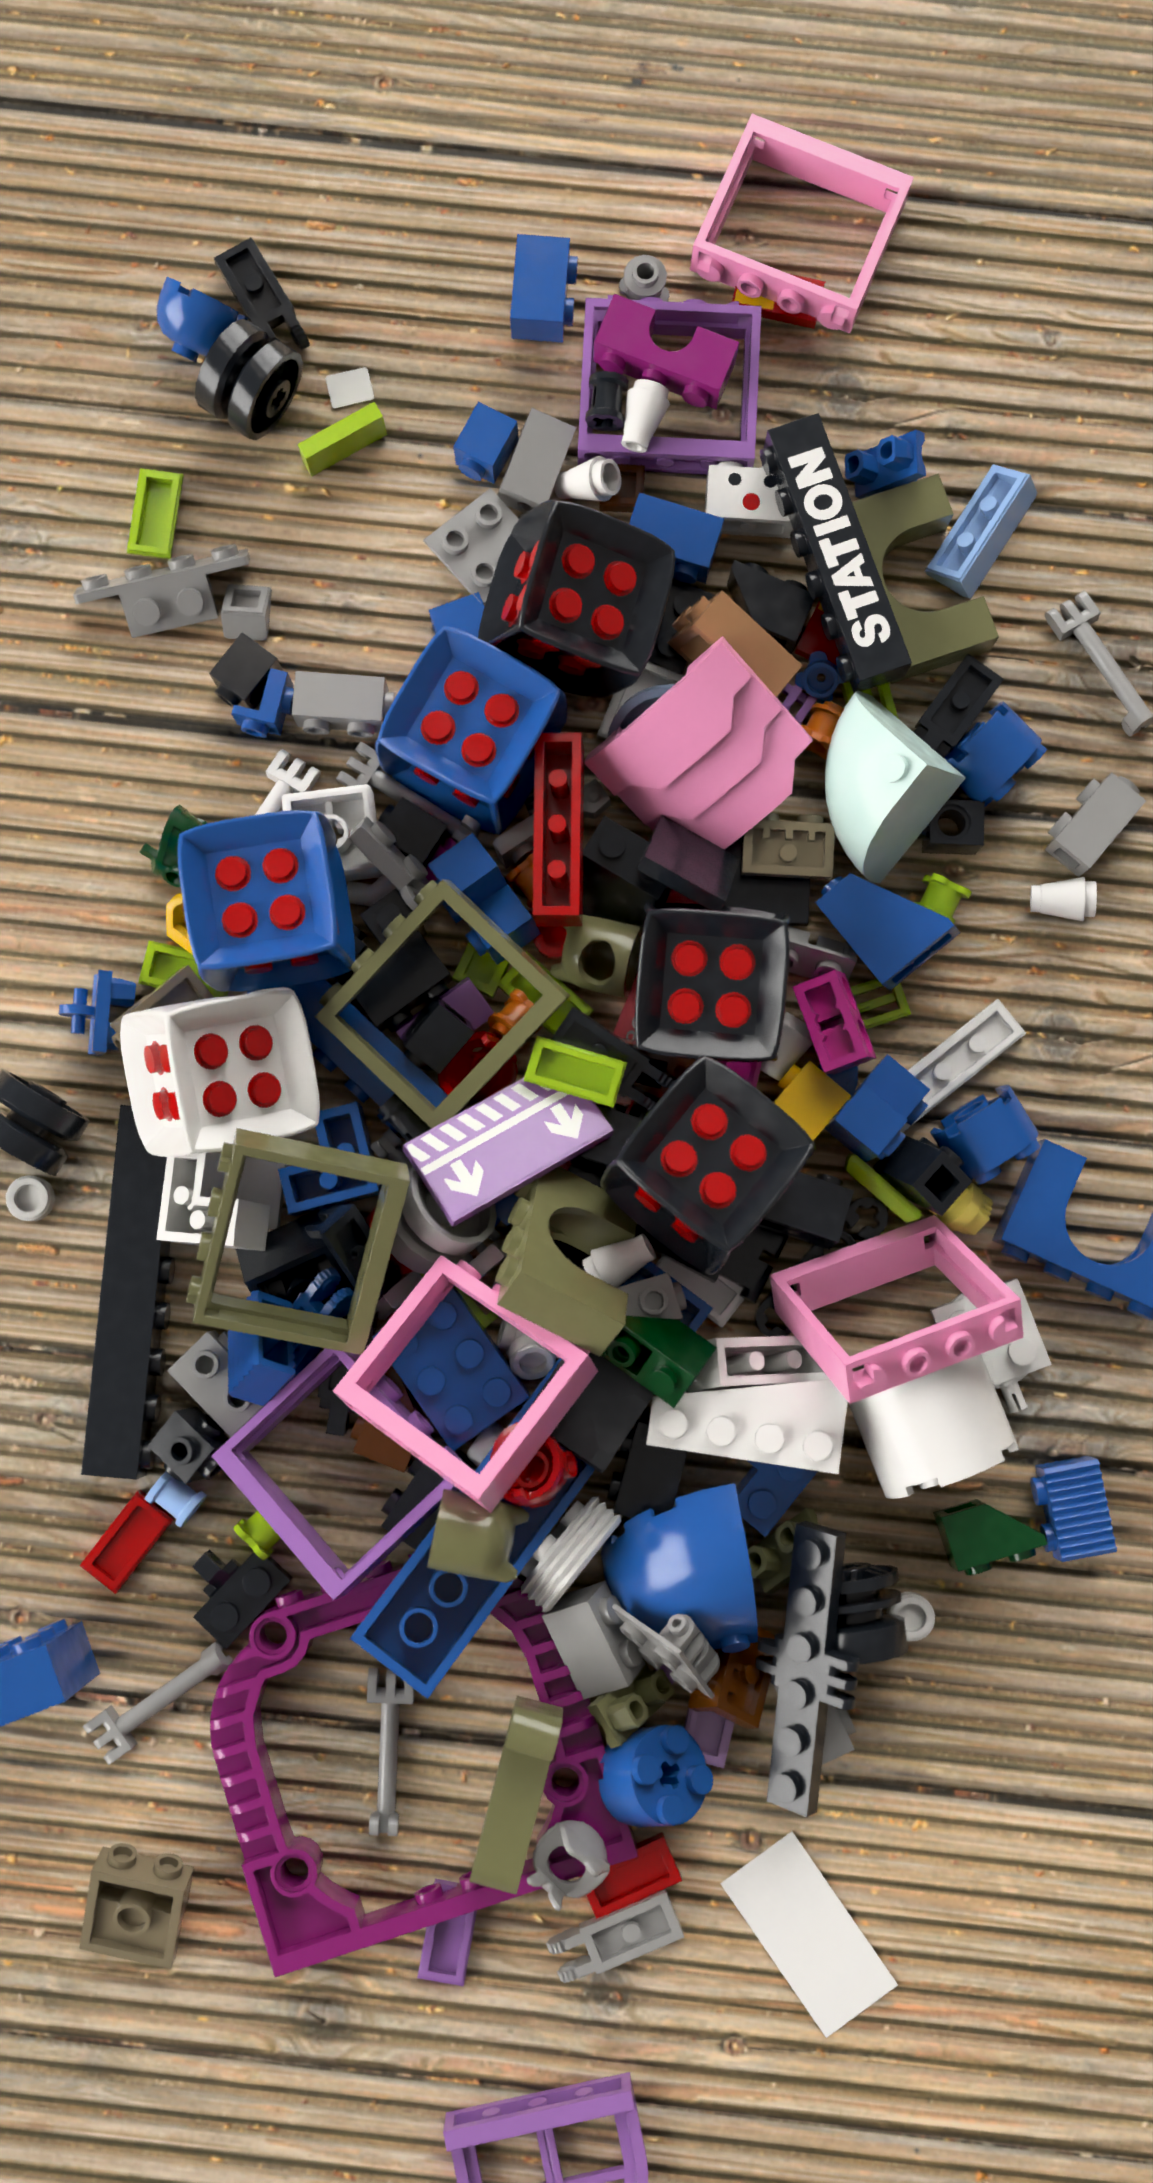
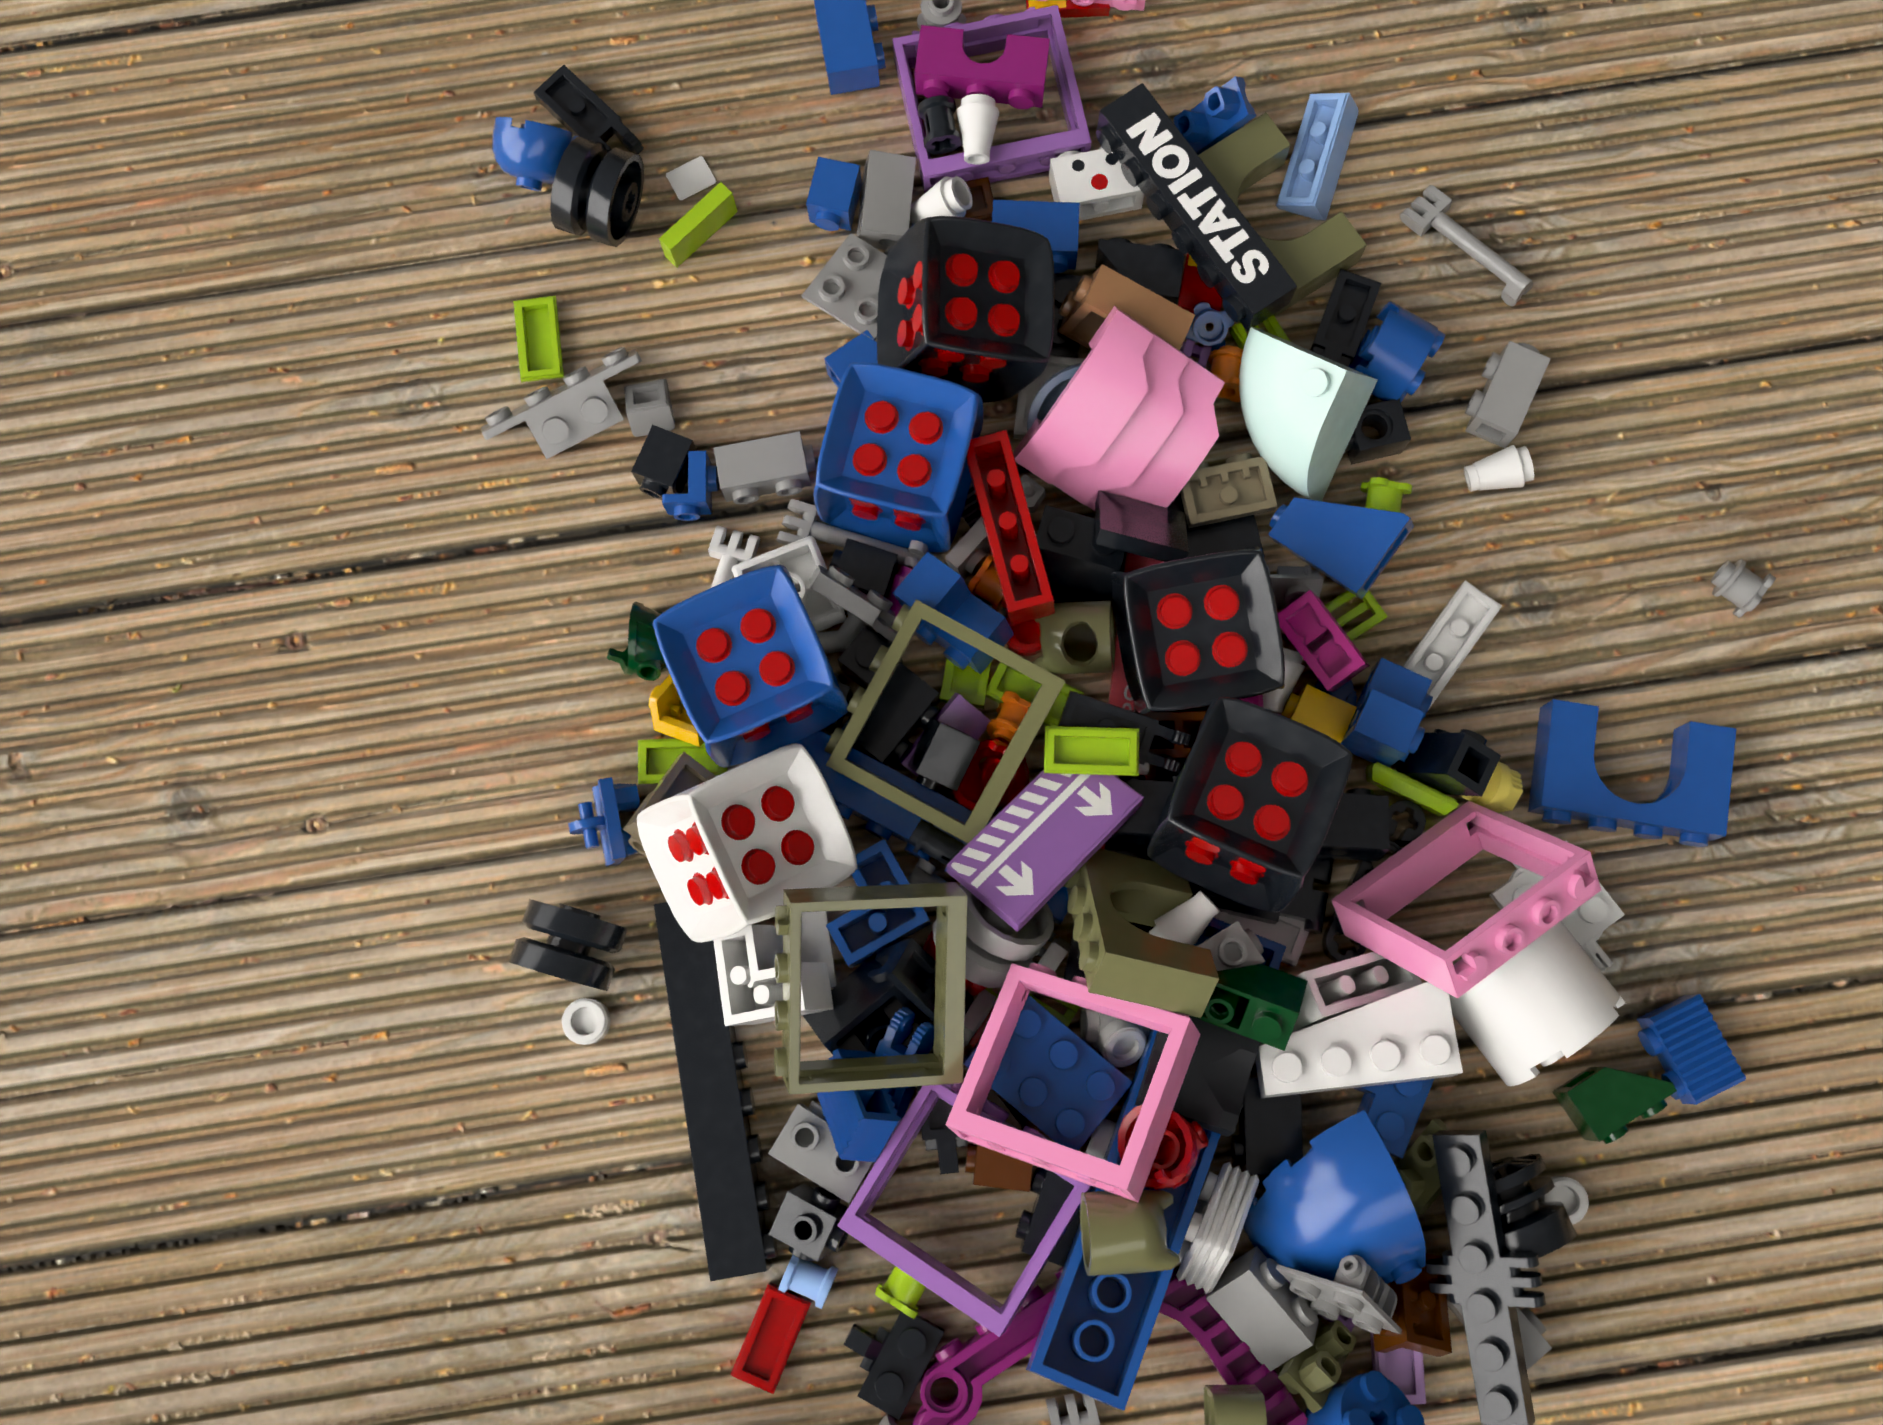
camera: 10 degrees left, 5 degrees down
blue brick [930,1085,1040,1185] -> none

